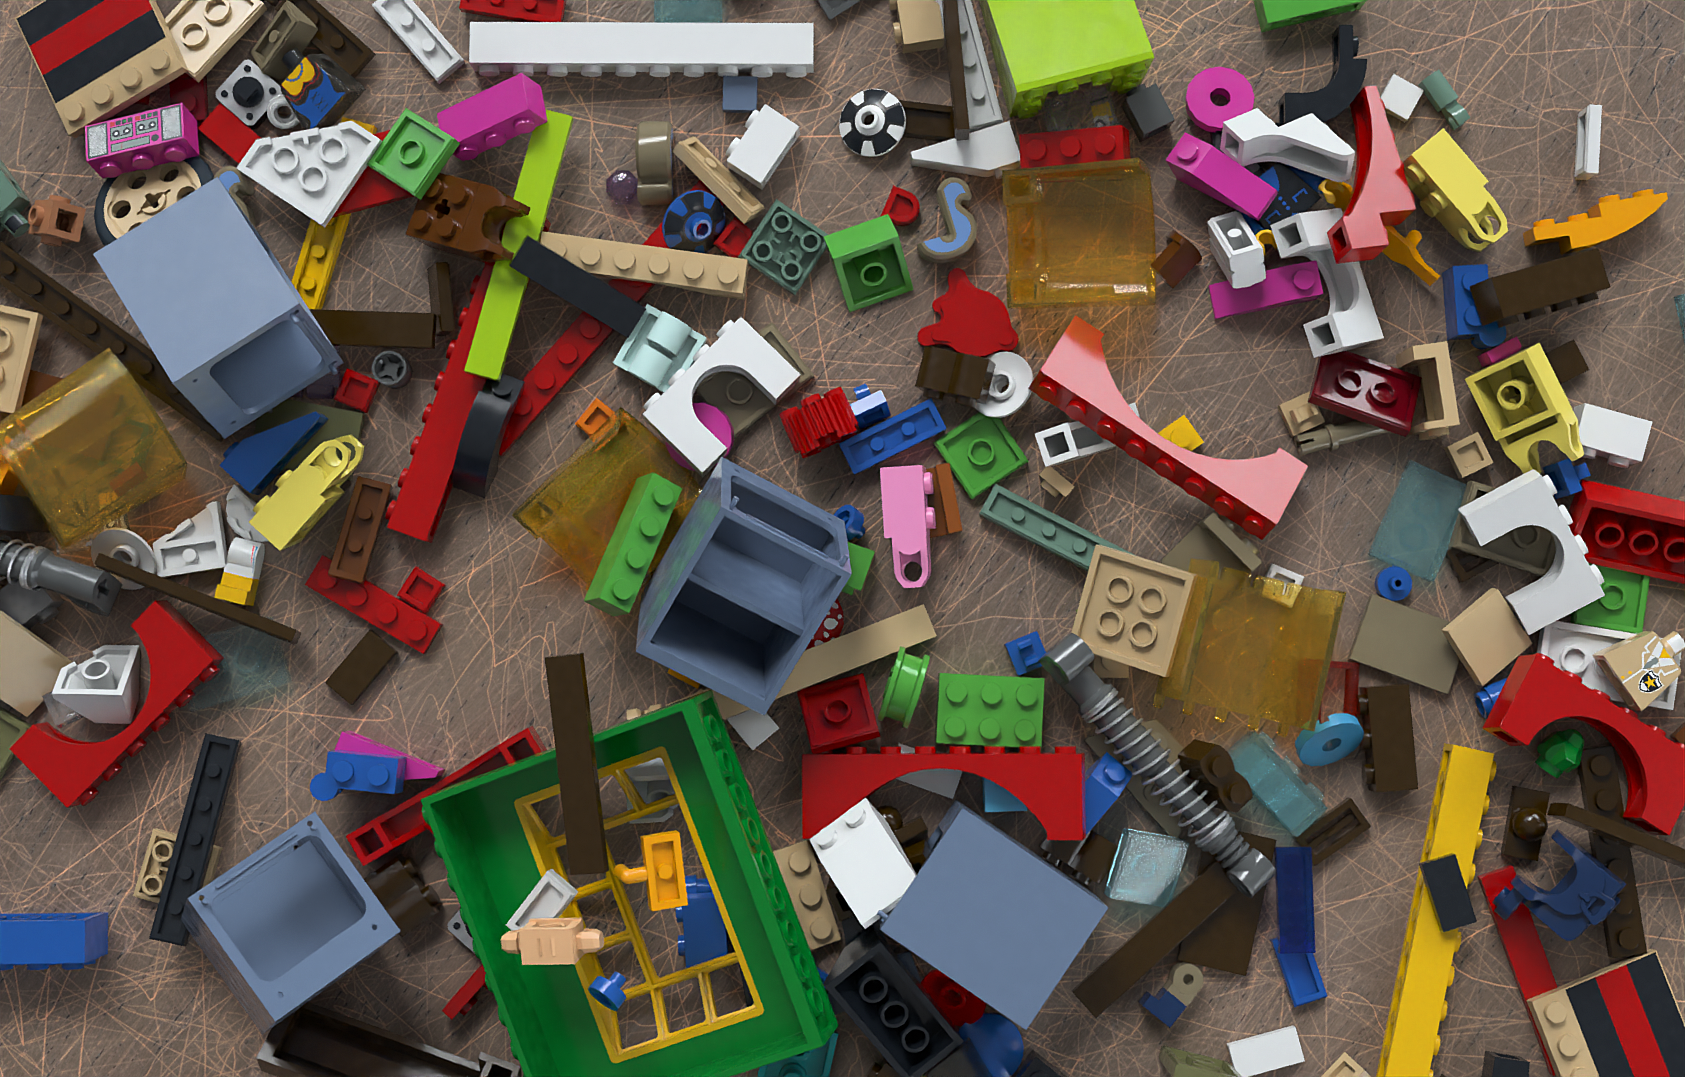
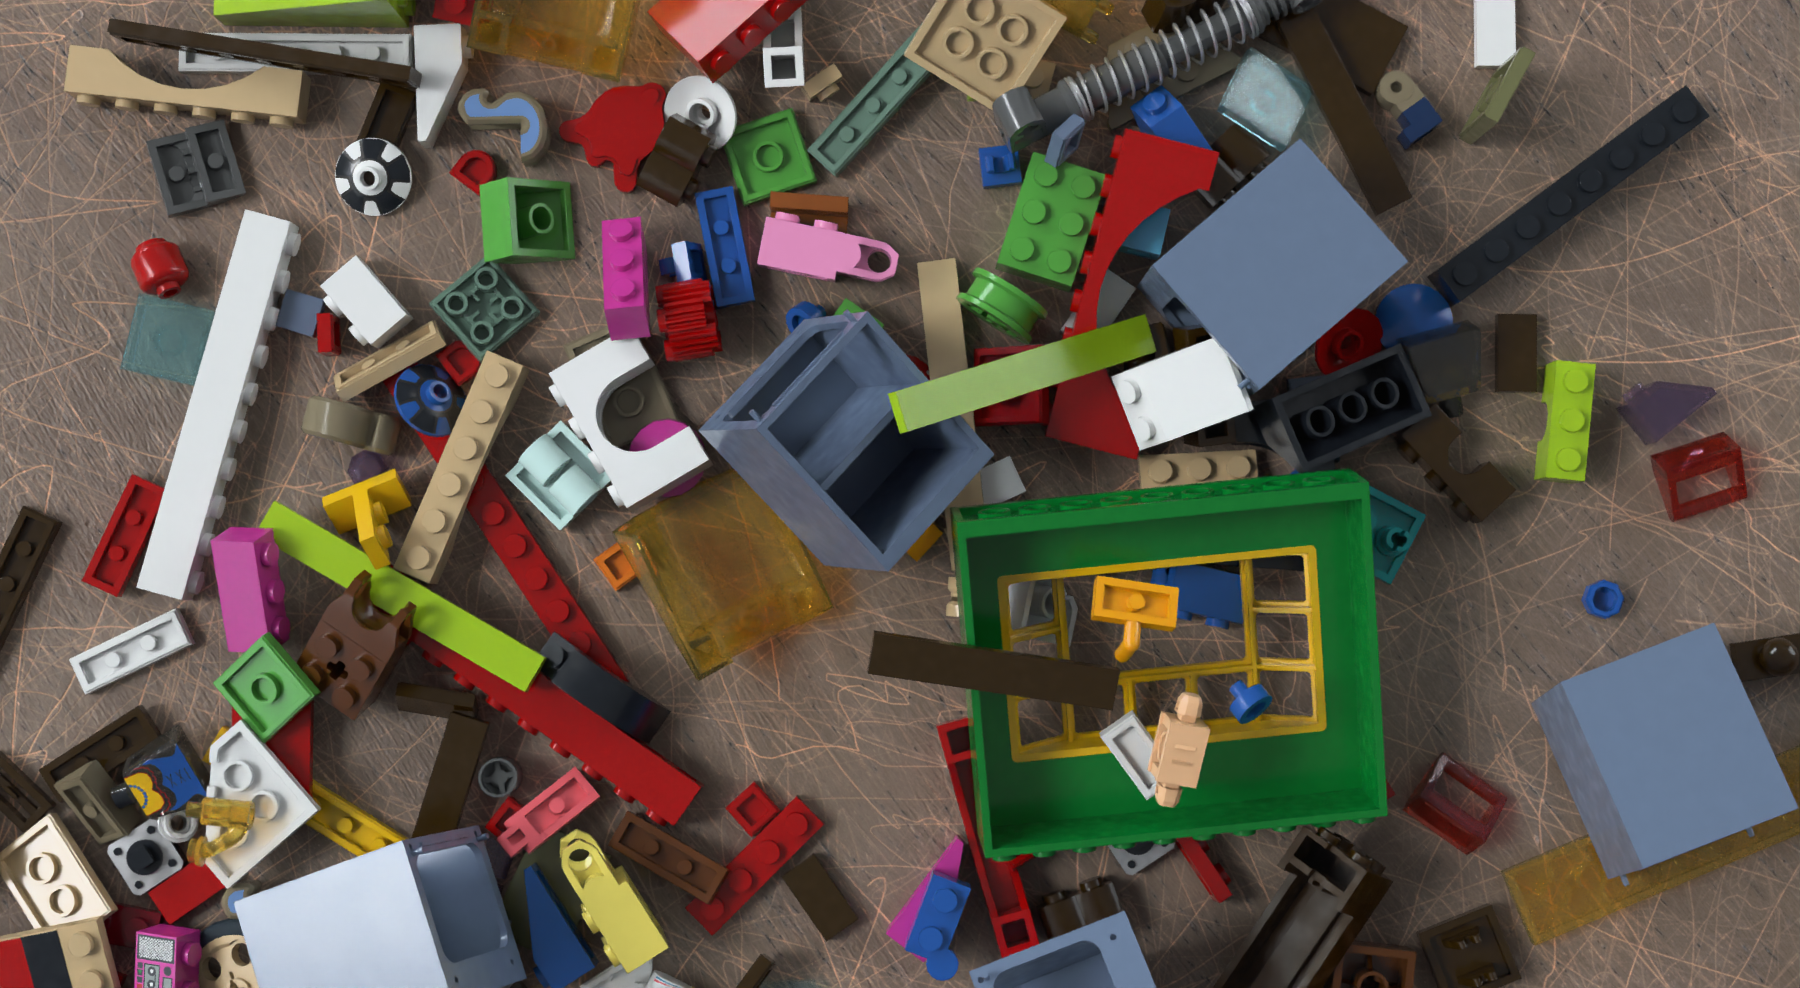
camera: 80 degrees left, 0 degrees up
black tile [509,235,646,338] -> none
bright green brick [584,472,683,617] -> none
none -> clear yellow plant [185,797,255,867]
none -> red tile [316,313,342,357]
none -> yellow bracket [322,468,412,570]
none -> coral hinge [496,766,600,858]
none -> dark pink brick [602,217,651,341]
none -> lime tile [888,314,1157,434]
none -> sand blue tile [1044,113,1085,168]

